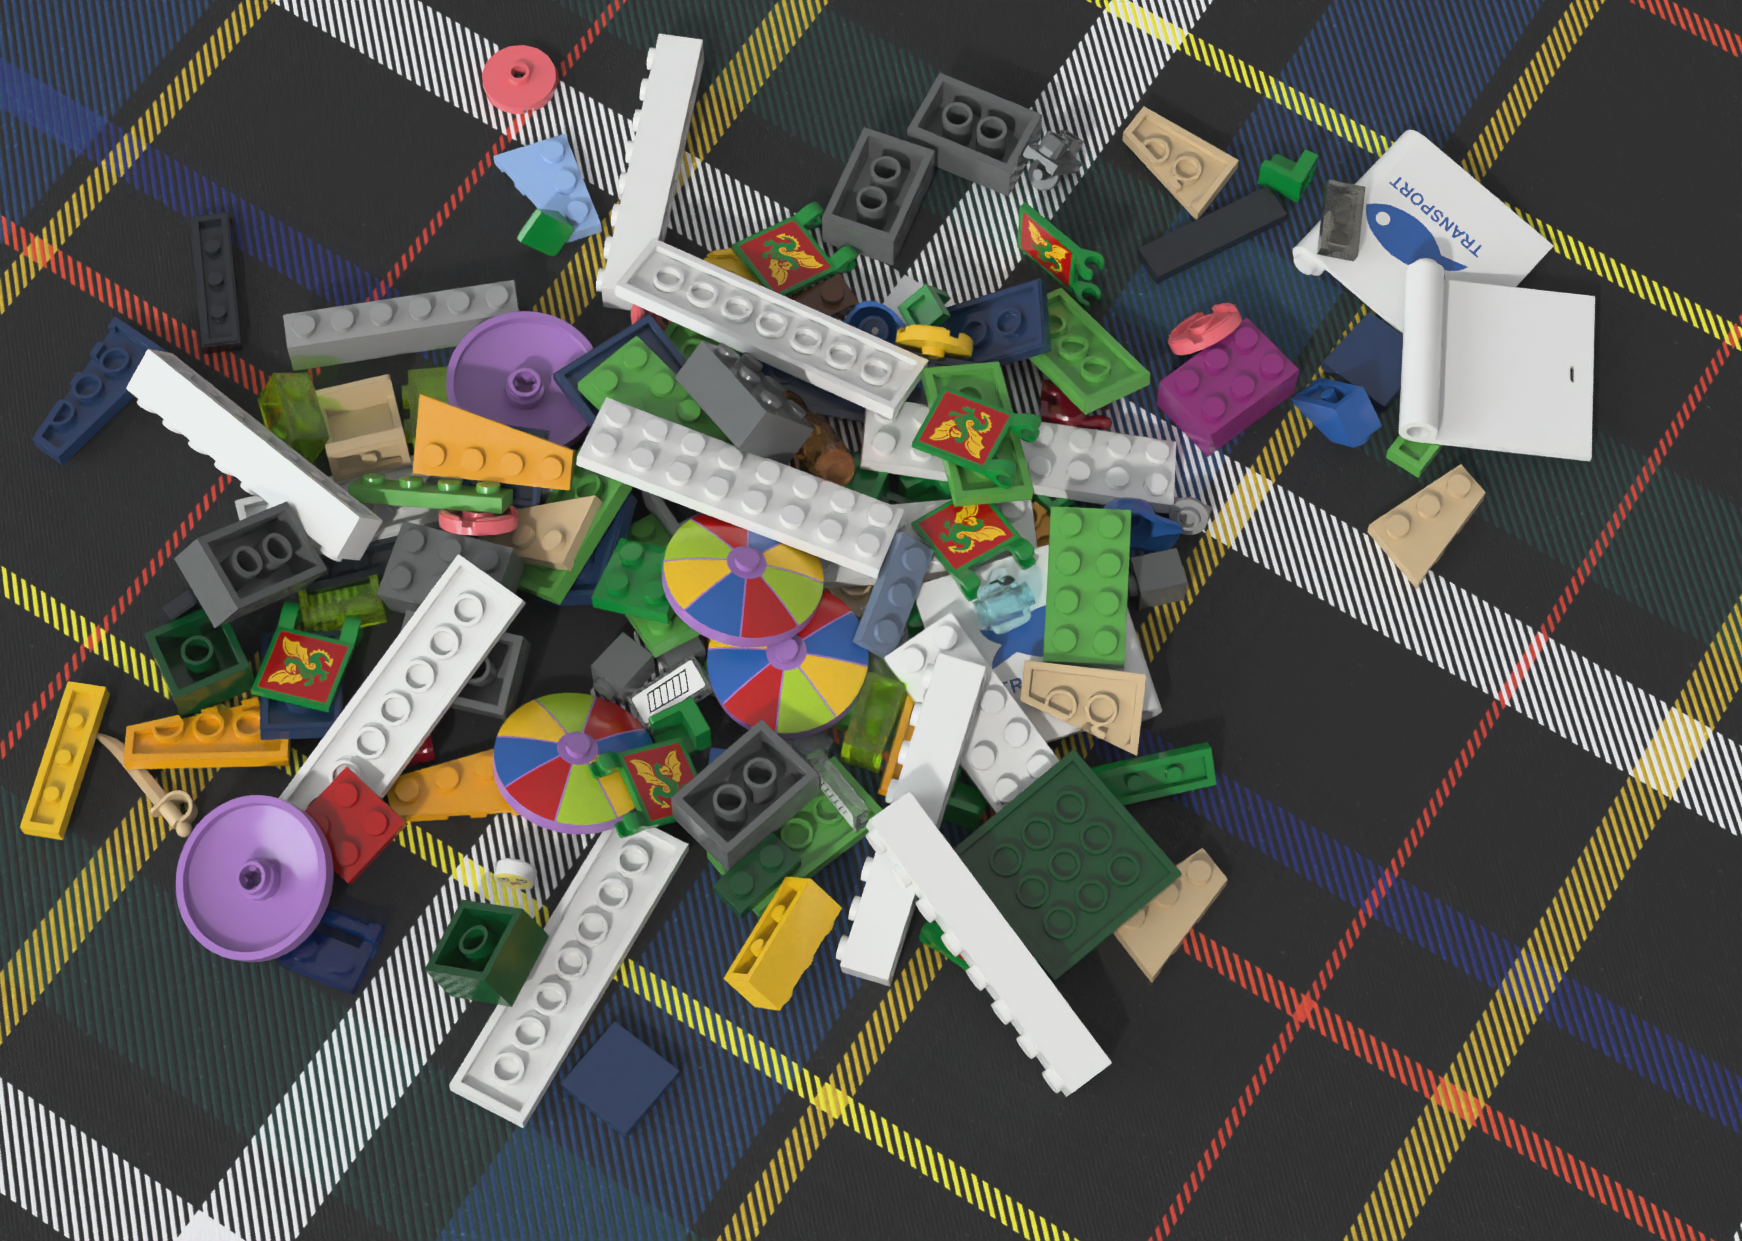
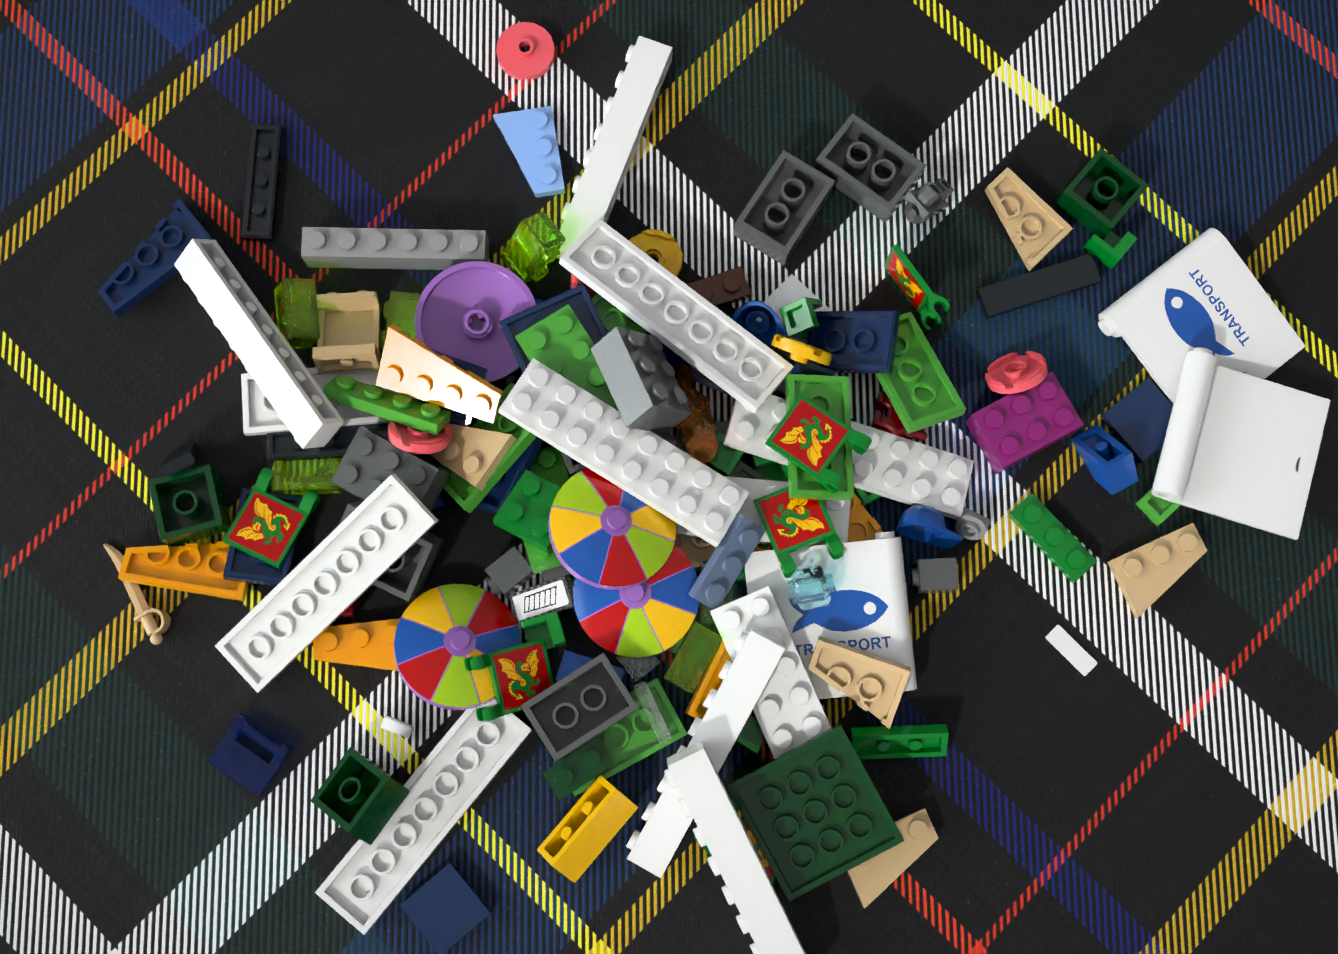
camera: 10 degrees right, 15 degrees up
yellow plate [20,681,110,840] -> none
dark grey brick [174,501,327,628] -> none
medium lavender dish [176,795,334,962] -> none
red plate [305,767,408,885] -> none
green slope [517,209,575,256] -> none
flag [731,201,859,297] -> none
bright green plate [1043,506,1131,669] -> none
clear smoke plate [1317,179,1366,262] -> none
none -> clear neon green brick [500,211,566,283]
none -> green plate [1008,493,1097,583]
none -> white sticker [1045,625,1097,676]
none -> dark green brick [1055,148,1149,240]

